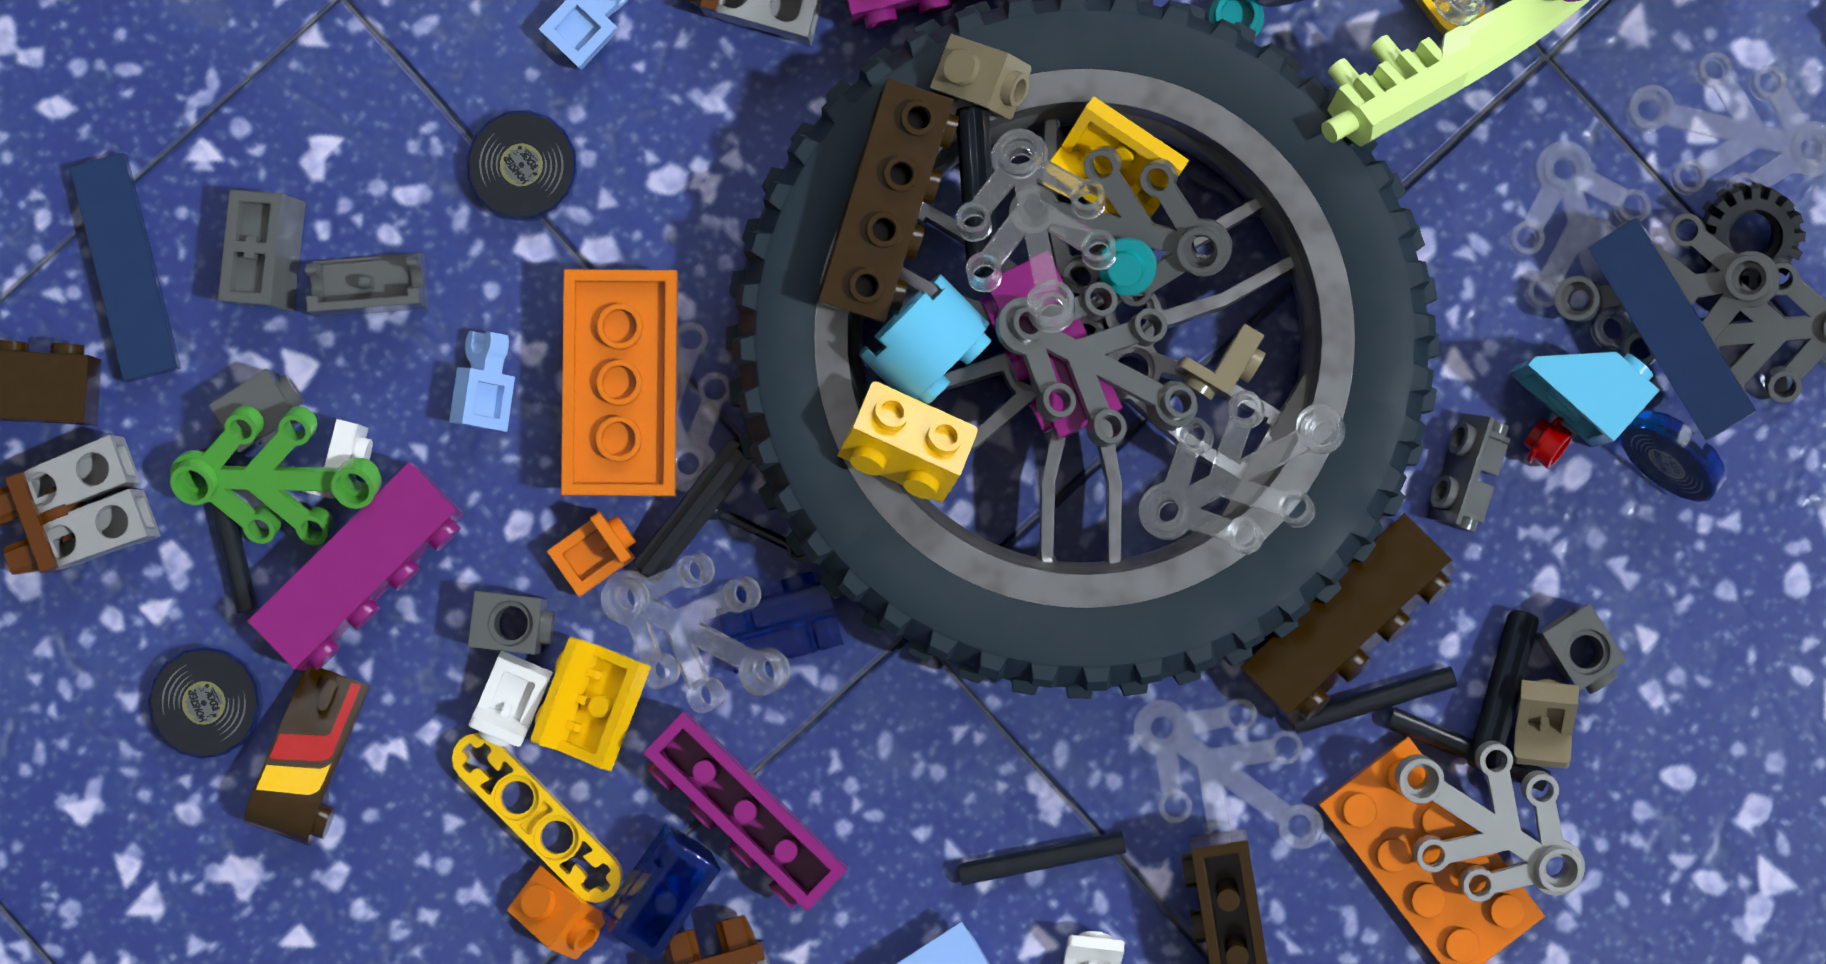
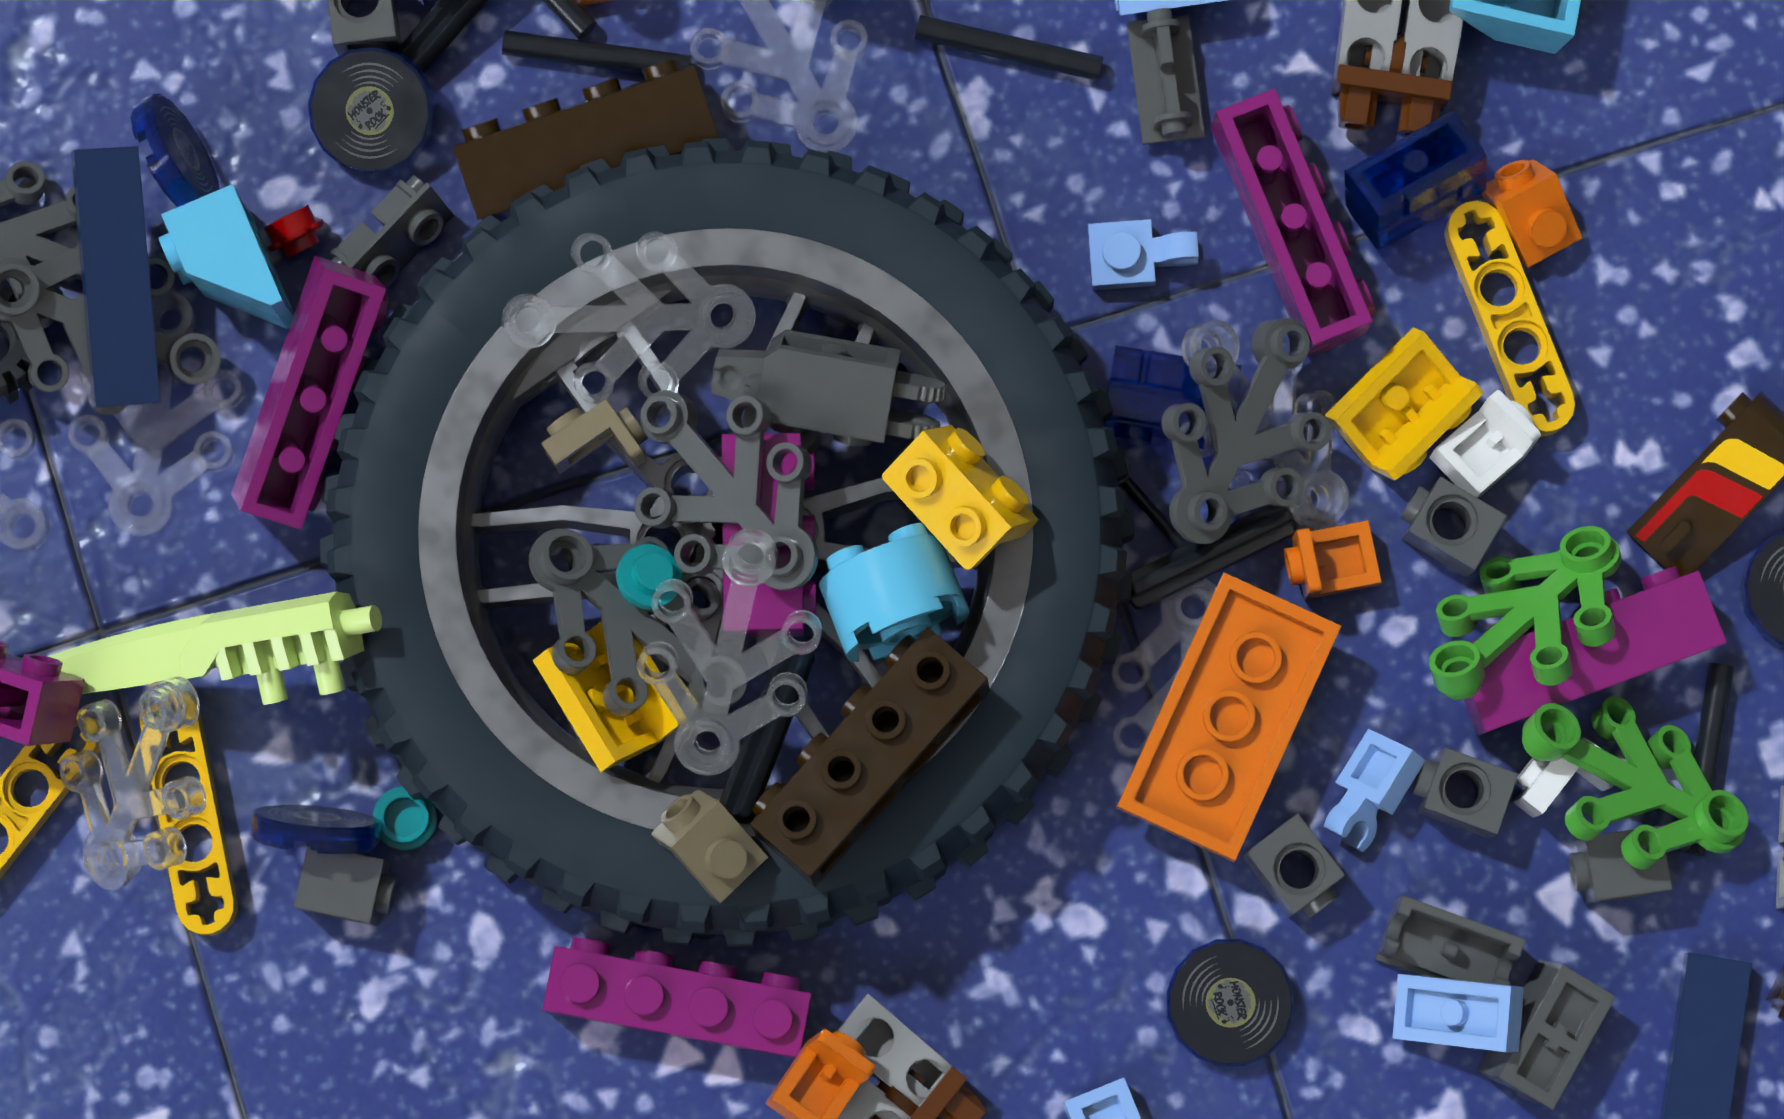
camera: 160 degrees left, 5 degrees down
none -> magenta brick [231,256,388,530]
none -> black tile [308,47,435,173]
none -> dark grey hinge [711,329,948,447]
none -> light blue plate [1088,219,1199,290]
none -> dark grey hinge [1126,8,1205,145]
none -> dark grey plant [1162,318,1331,544]
none -> dark grey brick [1241,813,1345,918]
none -> light blue plate [1393,974,1524,1052]
none -> dark grey brick [1412,747,1518,839]
none -> bright green plant [1429,526,1621,700]

